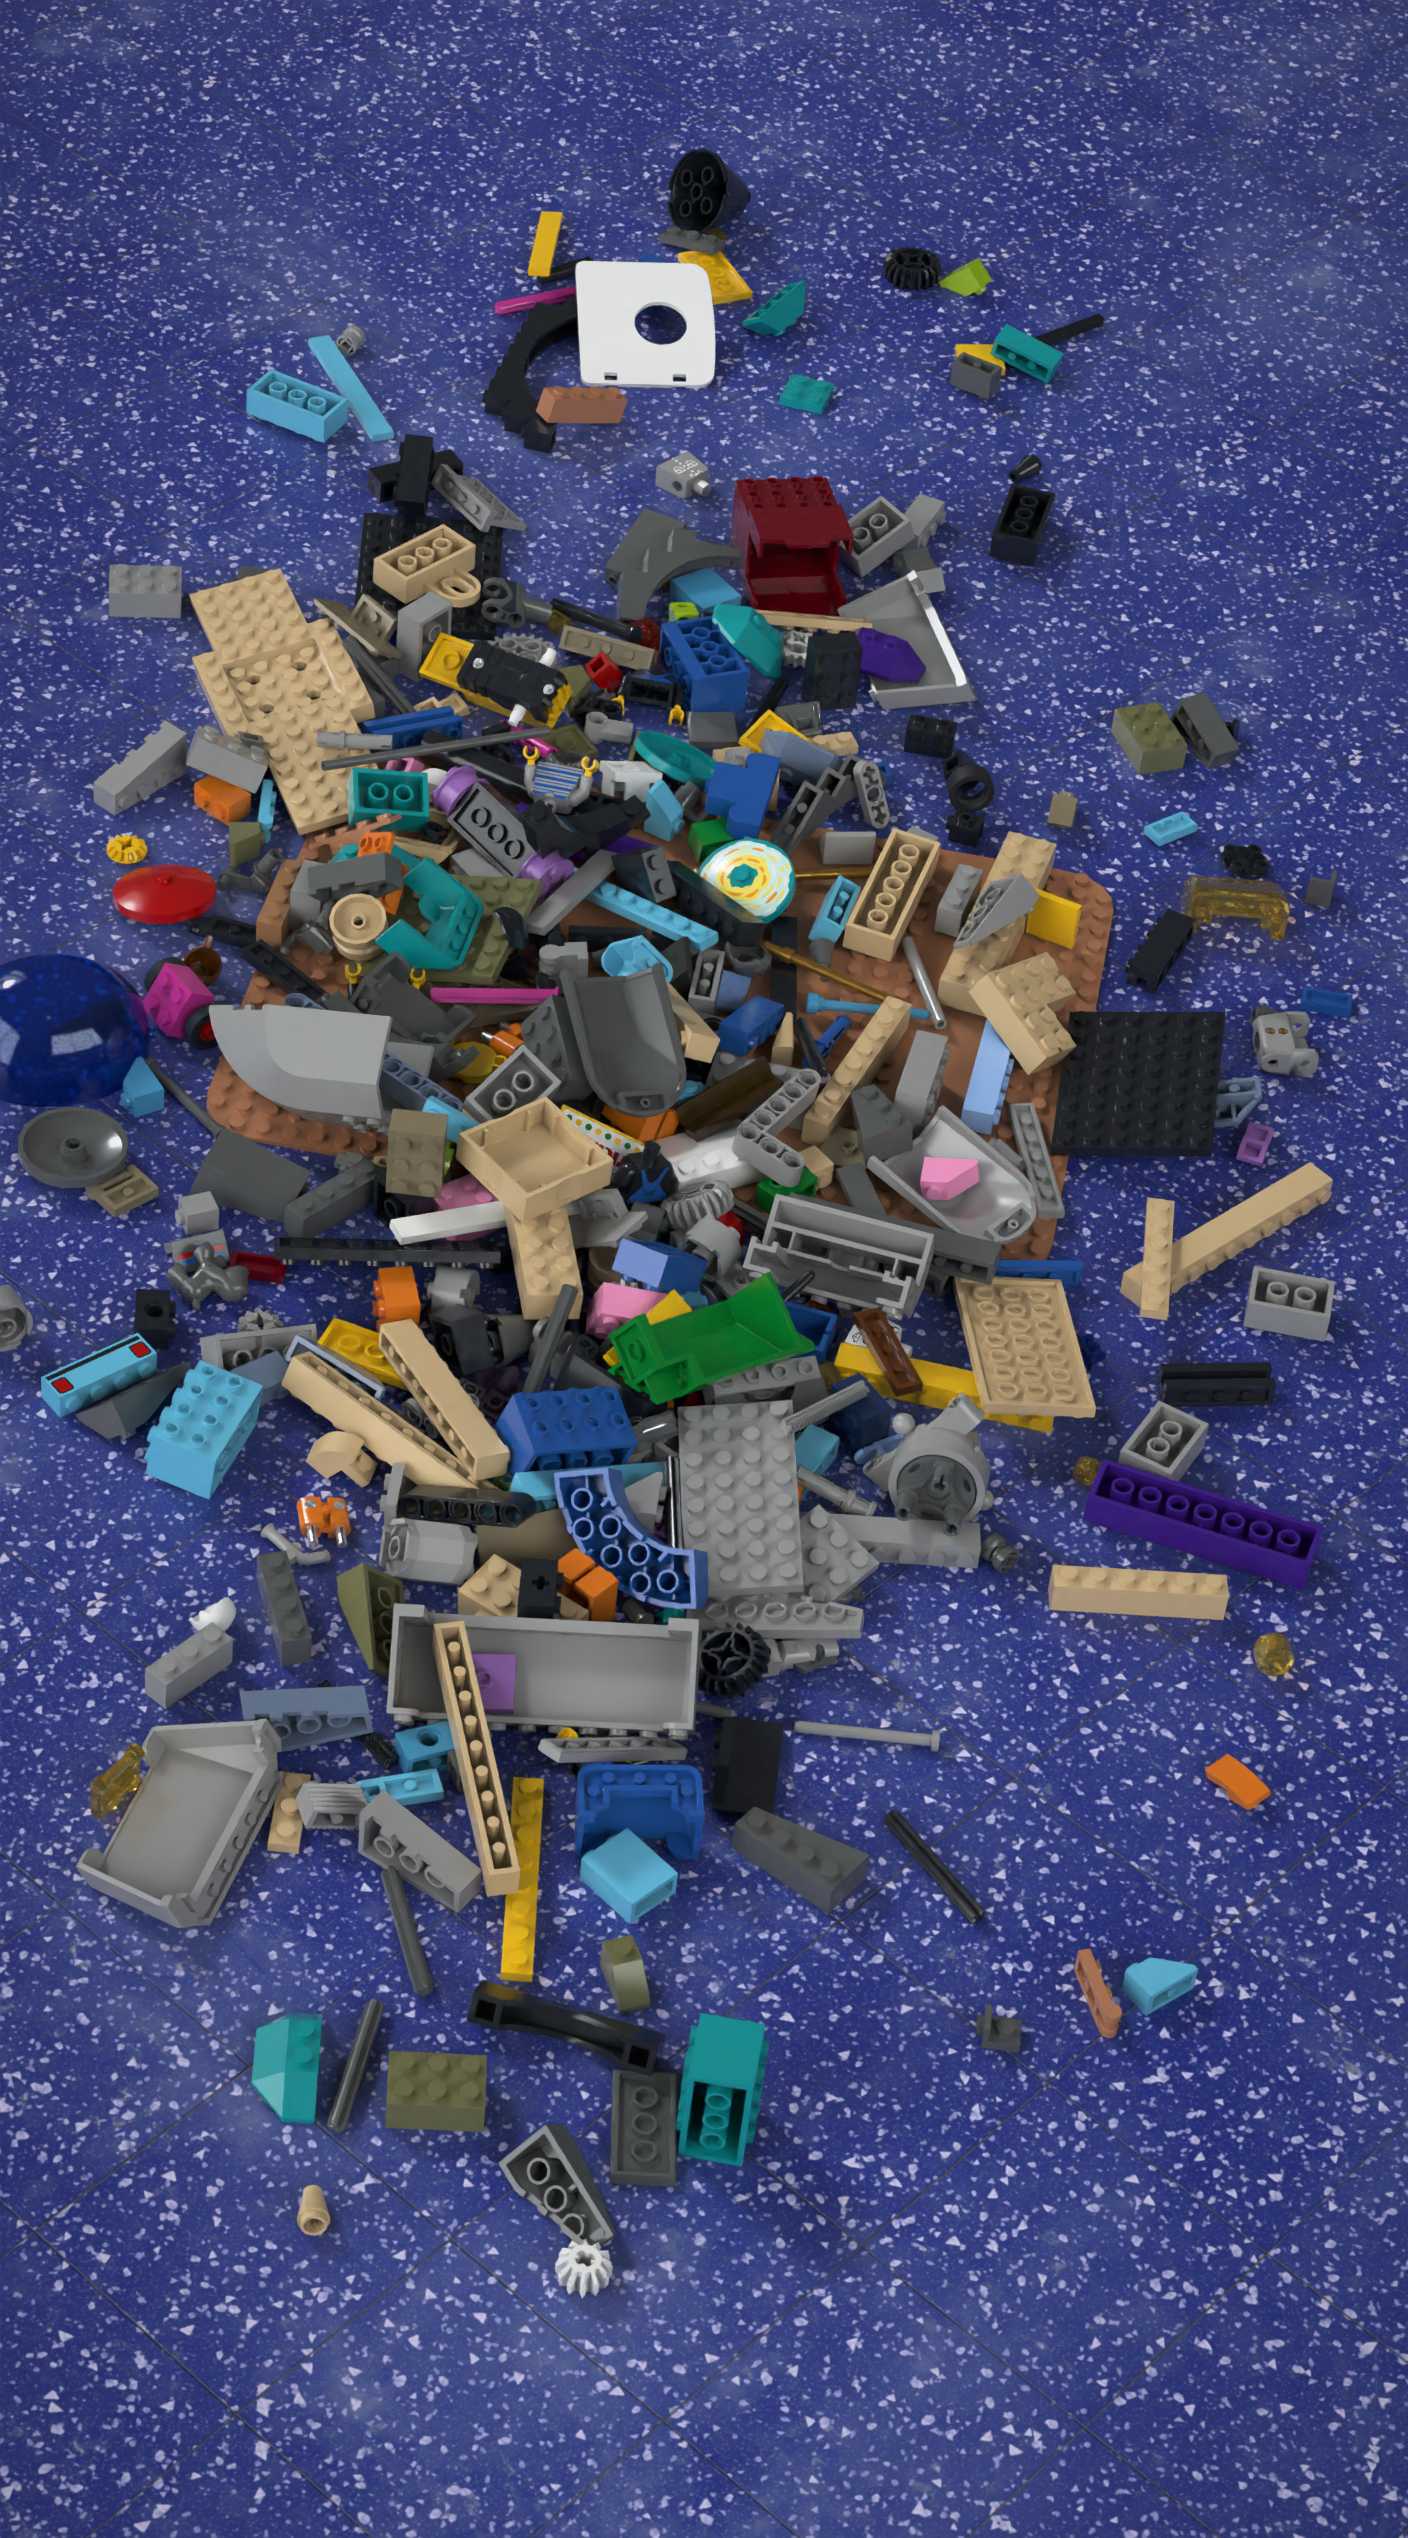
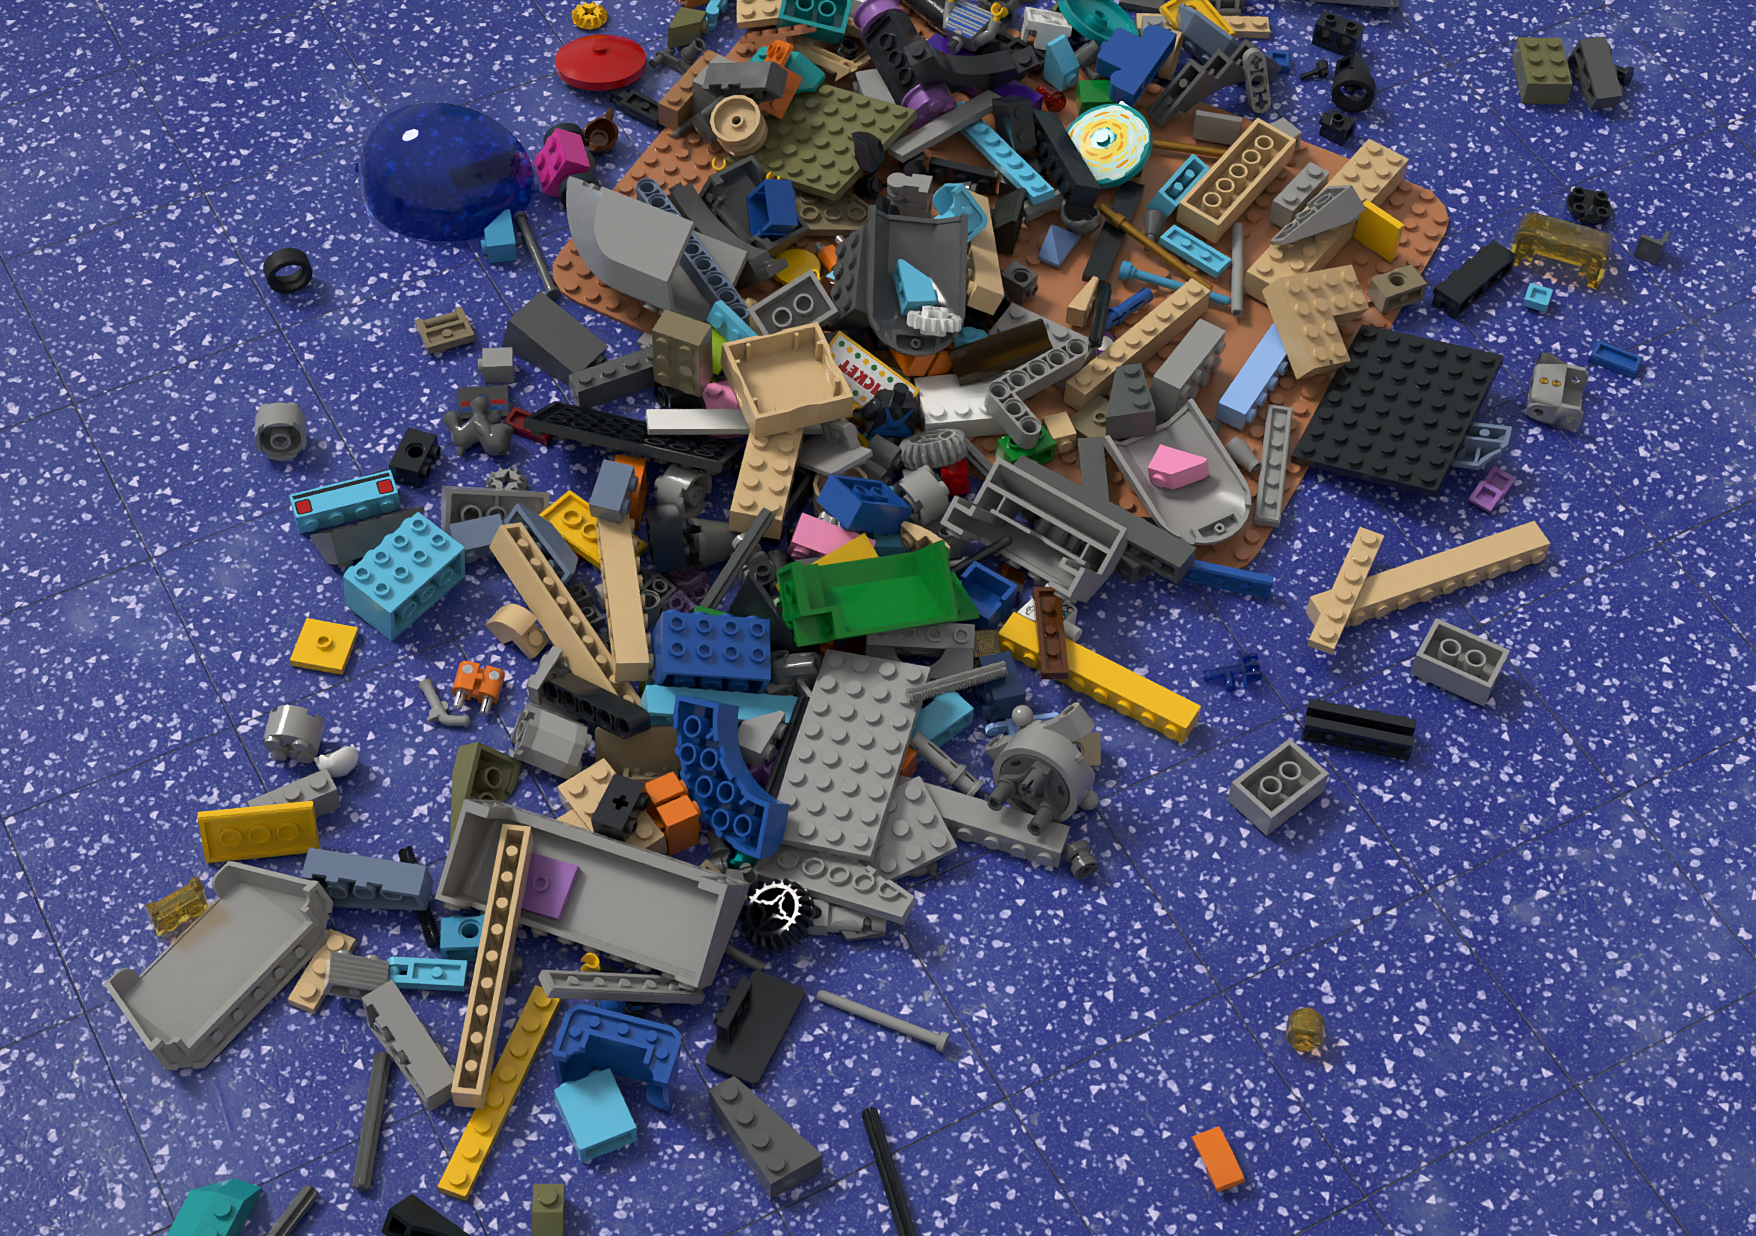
camera: 20 degrees right, 10 degrees up
dark grey dish [18,1107,128,1188] -> none
black plate [241,939,330,1002] -> none
dark grey brick [256,1551,312,1666] -> none
teal windscreen [375,856,484,970] -> none
dark pink axle [430,986,561,1005] -> none
light grey brick [688,949,725,1015] -> none
blue brick [717,995,785,1057] -> none
tan plate [952,1276,1096,1418] -> none
dark tan slope [1047,791,1079,830] -> none
tan brick [1048,1565,1229,1620] -> none
clear yellow bush [1073,1456,1101,1485] -> none
dark purple brick [1083,1459,1324,1590] -> none
medium azure plate [1143,811,1198,846] -> none
none -> yellow tile [197,801,320,863]
none -> light grey brick [263,705,325,764]
none -> yellow plate [290,618,359,675]
none -> sand blue brick [589,459,638,523]
none -> blue piece [746,179,799,242]
none -> medium azure slope [892,259,938,315]
none -> tan slope [900,521,951,552]
none -> white gear [907,306,962,337]
none -> clear red cone [1036,83,1066,112]
none -> medium azure plate [1159,225,1231,278]
none -> black hand [1299,59,1329,80]
none -> dark tan brick [1367,264,1427,314]
none -> medium azure plate [1522,283,1553,312]

